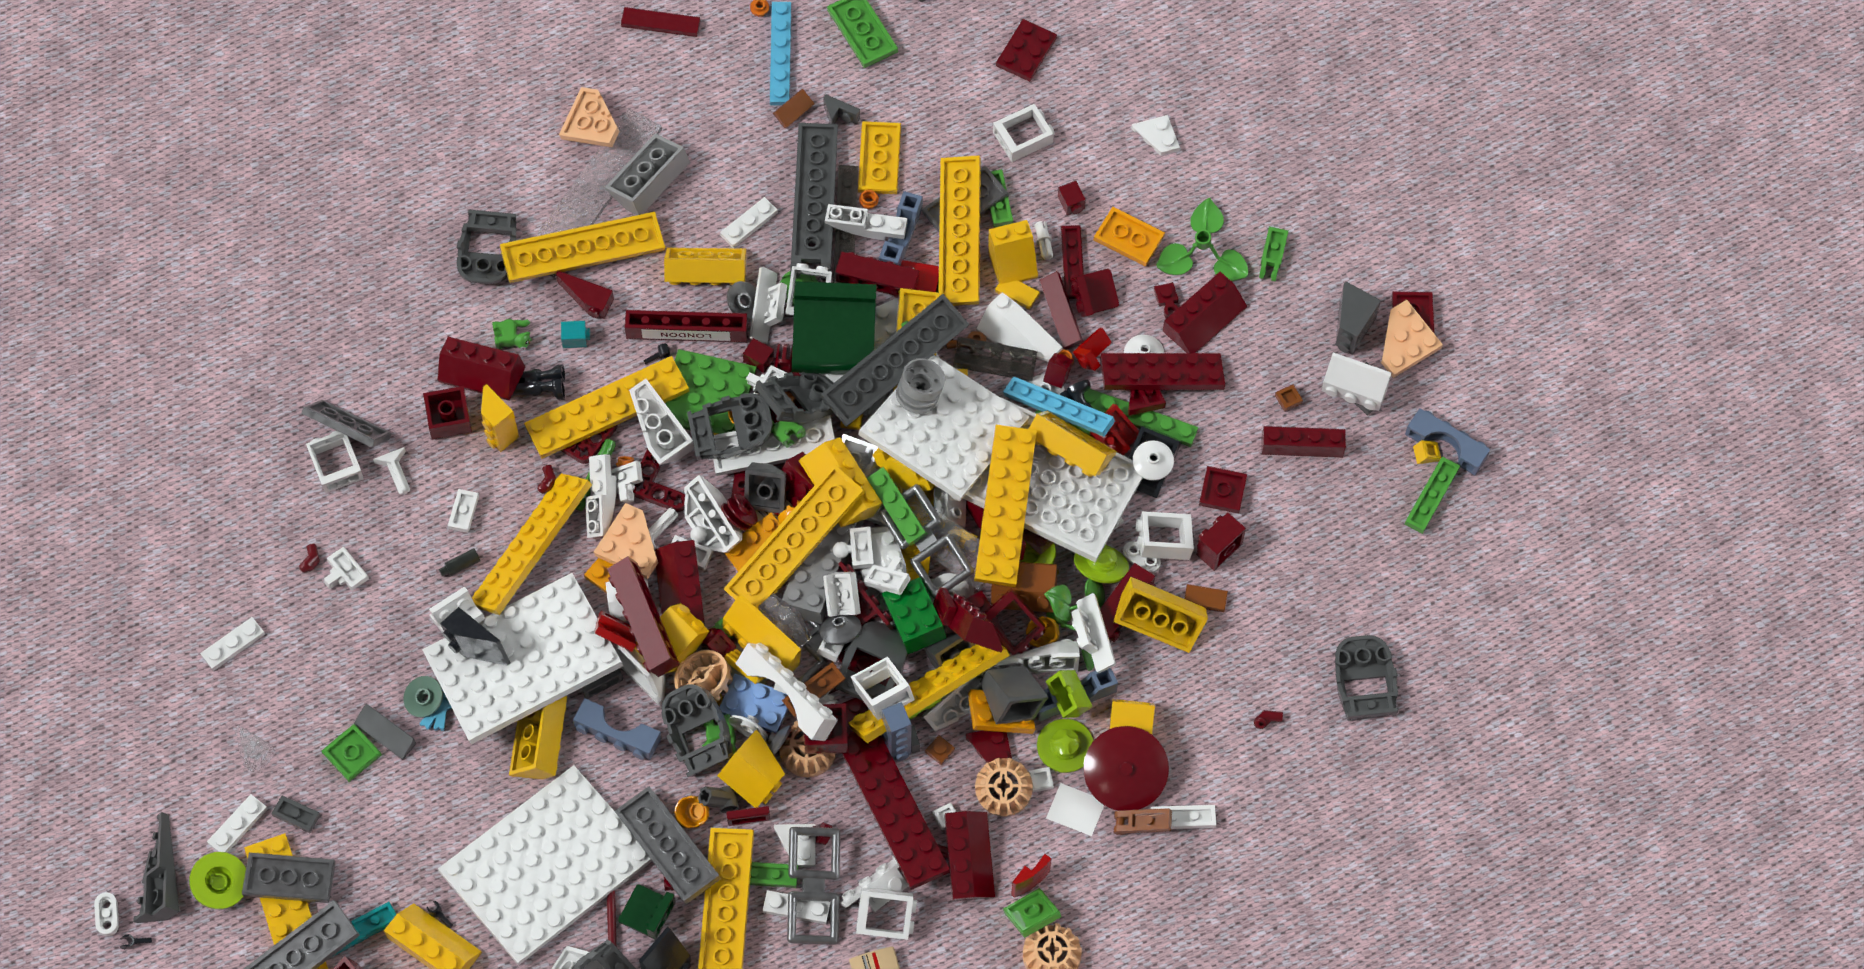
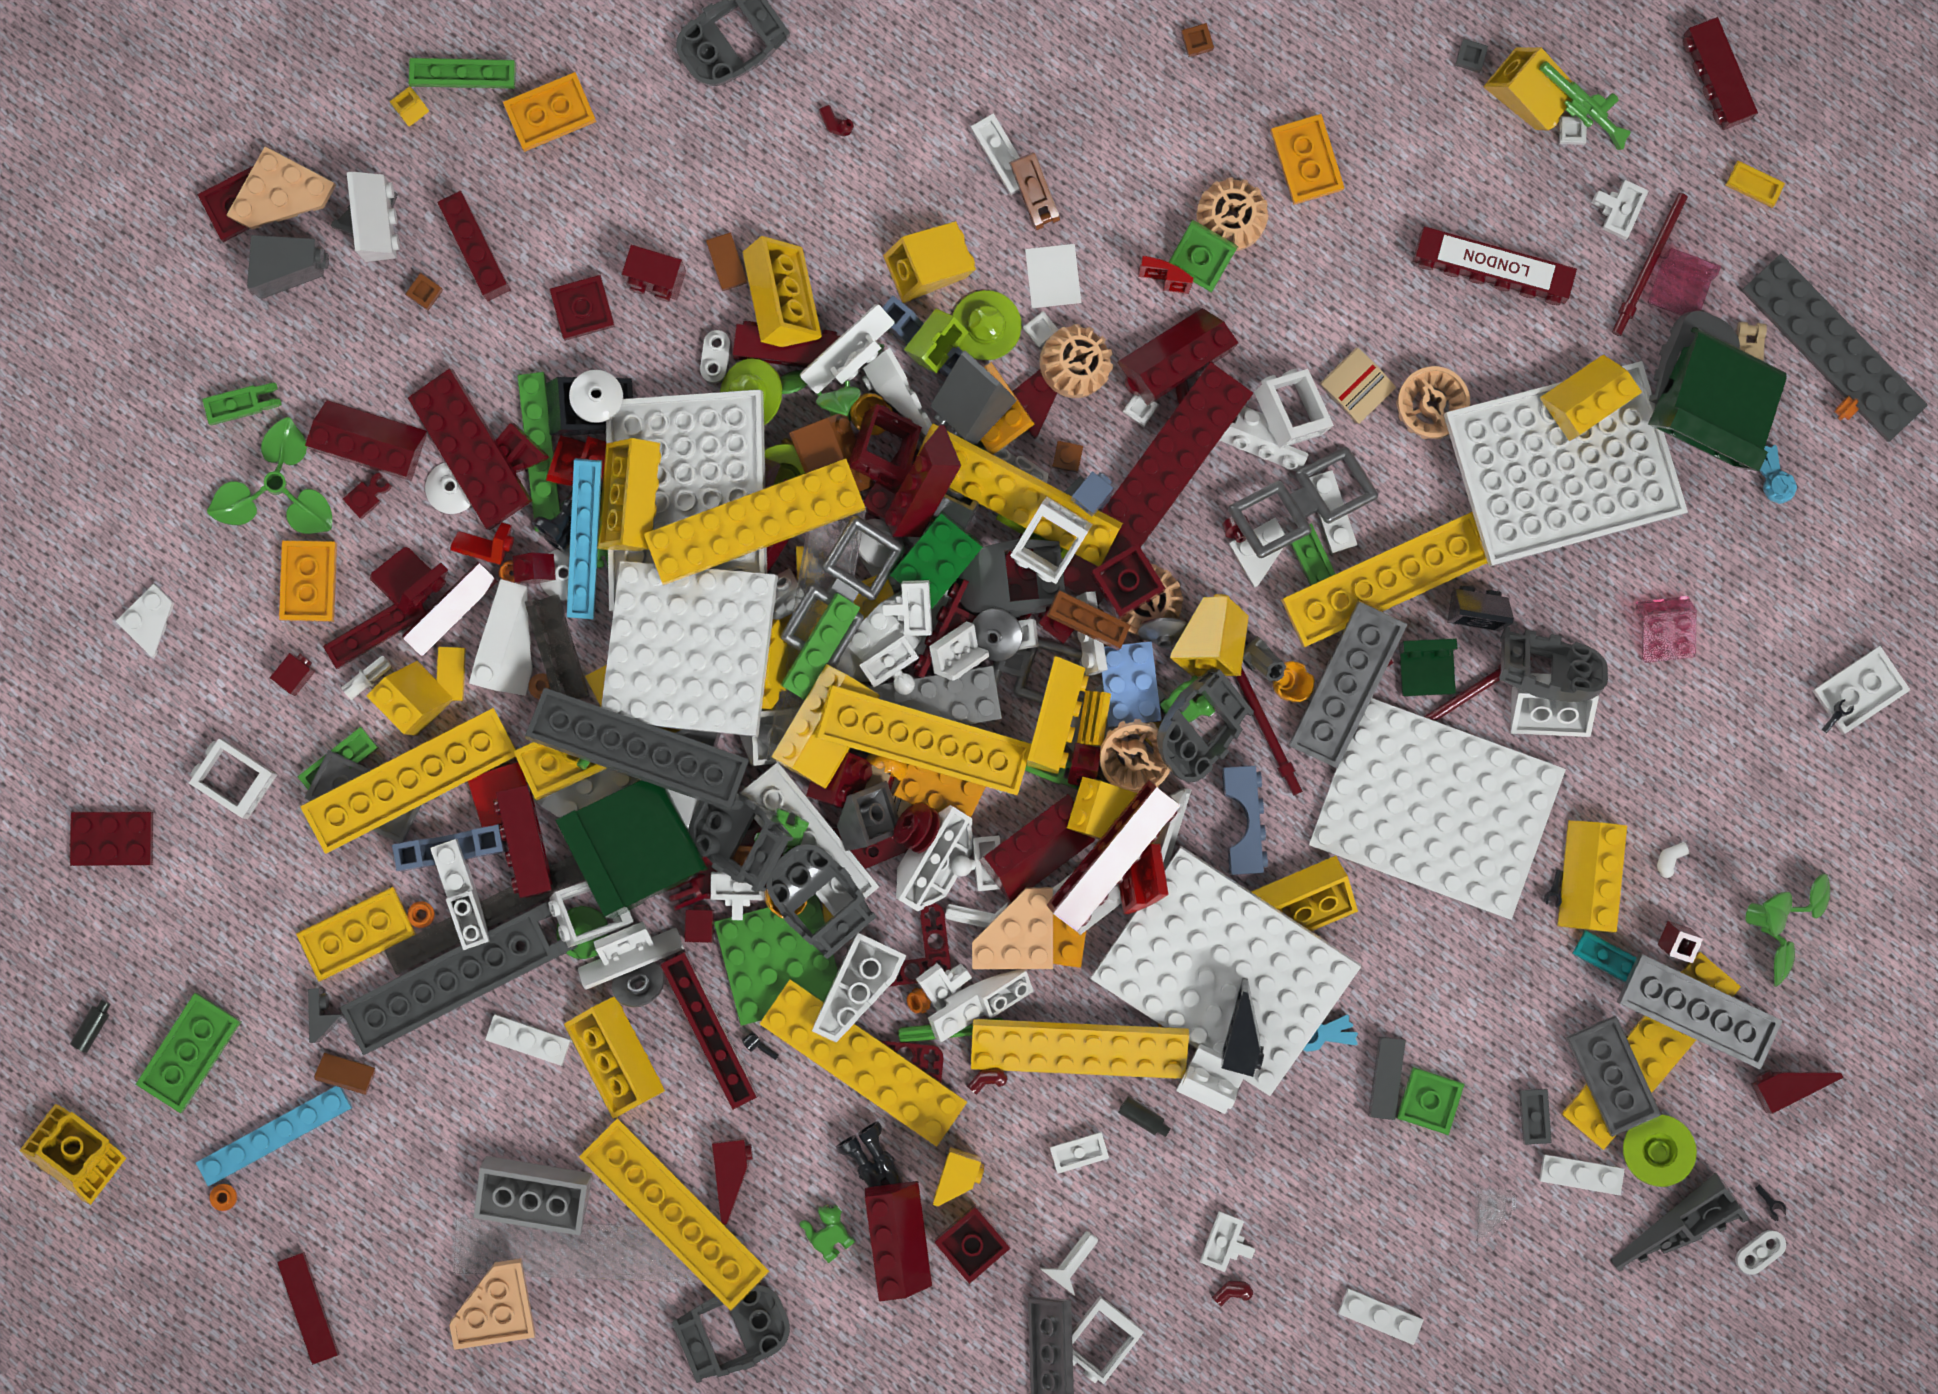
camera: 120 degrees left, 20 degrees up
sand green dish [403,676,443,718] -> none
teal brick [561,321,591,348] -> none
dark red tile [726,806,770,826] -> none
white dish [729,715,768,741] -> none
white arch [735,643,838,741] -> none
clear brick [758,593,812,648] -> none
light grey wheel [896,359,946,414] -> none
dark red tile [933,587,957,626] -> none
dark red dish [1083,726,1169,811] -> none
white window [1136,511,1194,560] -> none
sand blue arch [1405,408,1490,476] -> none
none -> light orange plate [503,72,597,152]
none -> dark red bar [1235,668,1303,796]

